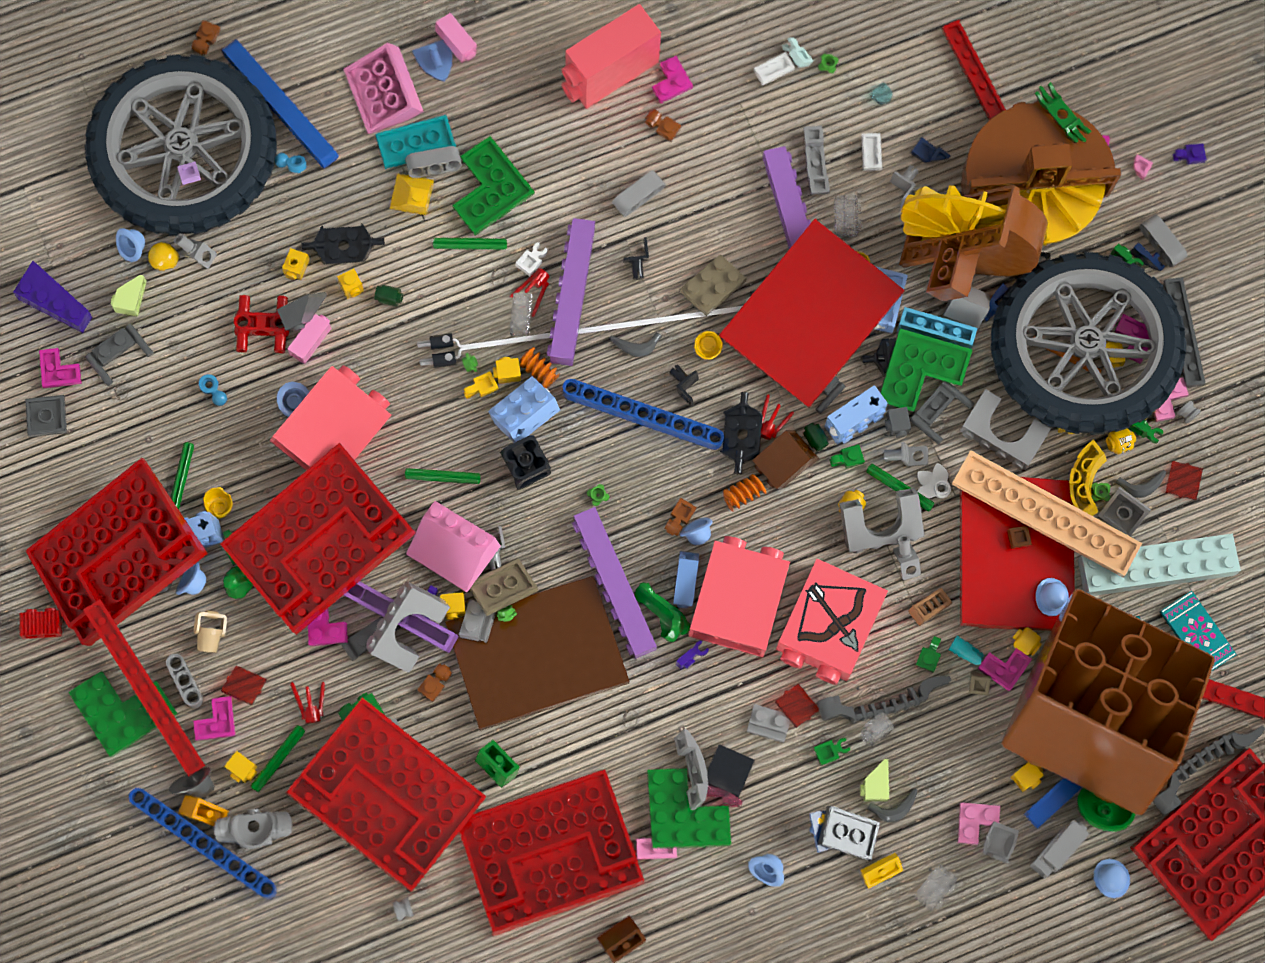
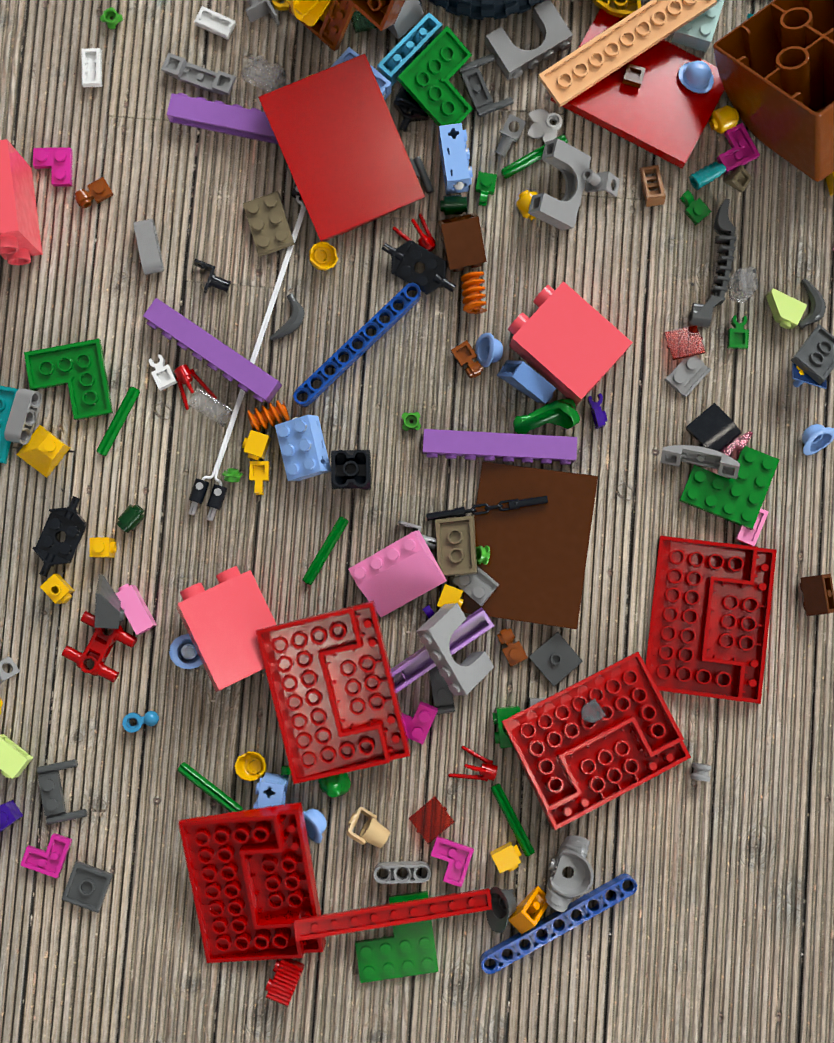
camera: 60 degrees left, 10 degrees up
green brick [475,740,520,788] -> none
black bracket [669,365,699,407] -> none
coral brick [776,559,888,685] -> none
light aqua plate [782,37,813,67] -> none
dark grey brick [885,407,911,438] -> none
none -> black piece [426,496,548,521]
none -> dark grey plate [528,632,583,686]
none -> clear light blue tile [581,699,606,723]

